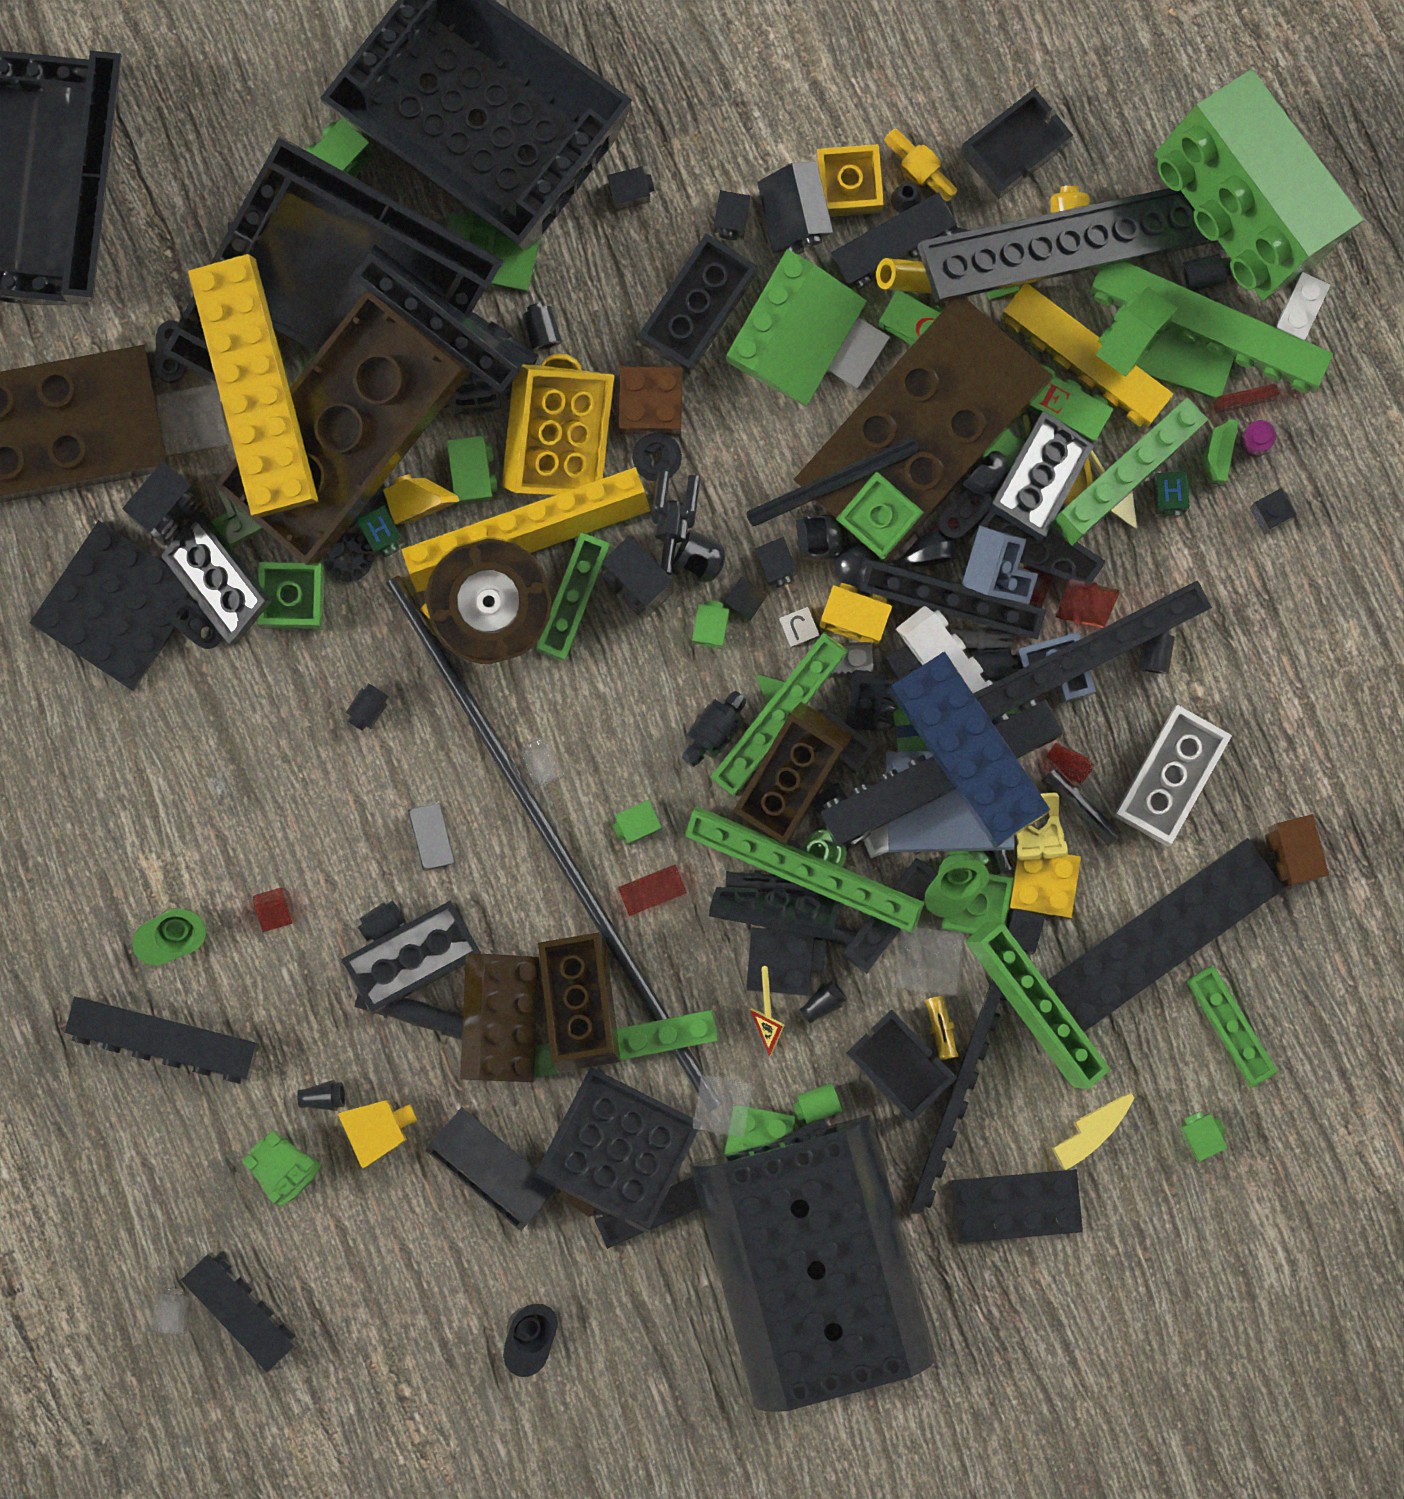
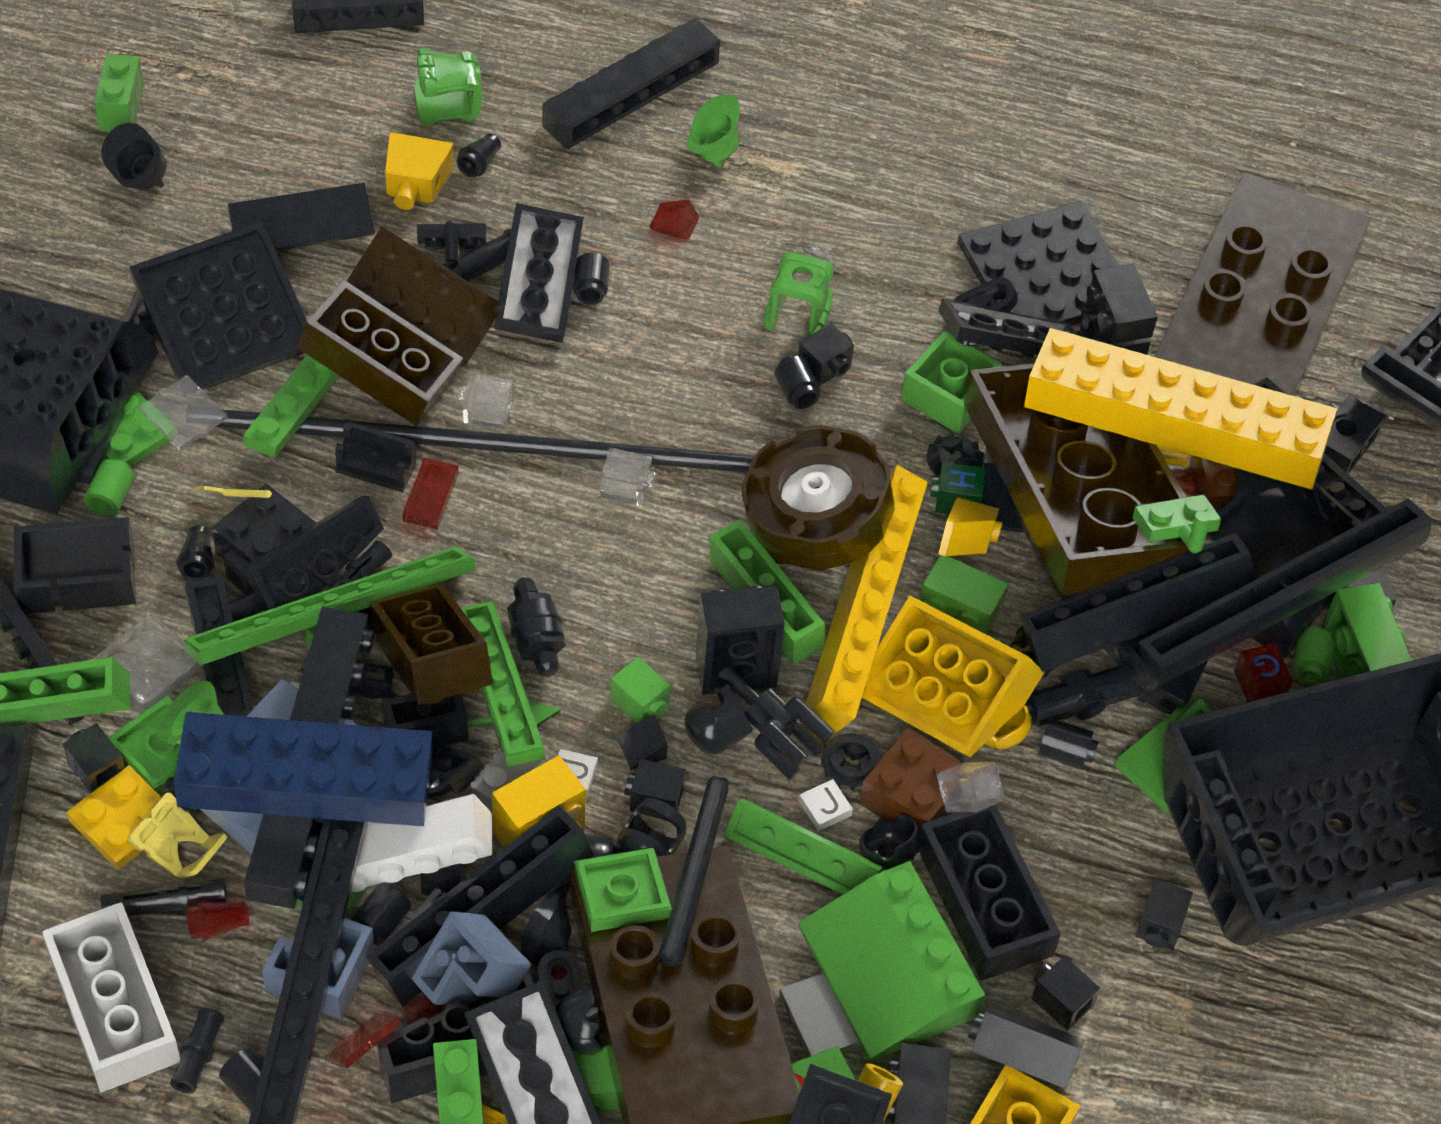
camera: 120 degrees right, 30 degrees down
slope [408,803,454,871] -> none
bright green brick [612,800,662,845] -> none
yellow pin [925,995,959,1061] -> none
none -> bright green brick [94,54,144,131]
none -> black pin [170,1008,224,1094]
none -> black hinge [335,421,417,493]
none -> black plate [417,220,487,262]
none -> clear brick [458,373,513,430]
none -> bright green plate [724,798,883,895]
none -> bright green piece [764,252,834,337]
none -> black brick [798,323,854,386]
none -> white tile [799,779,853,831]
none -> black hair [859,812,920,870]
none -> clear brick [936,762,1006,812]
none -> bright green plate [1133,495,1221,553]
none -> black brick [1324,395,1386,474]

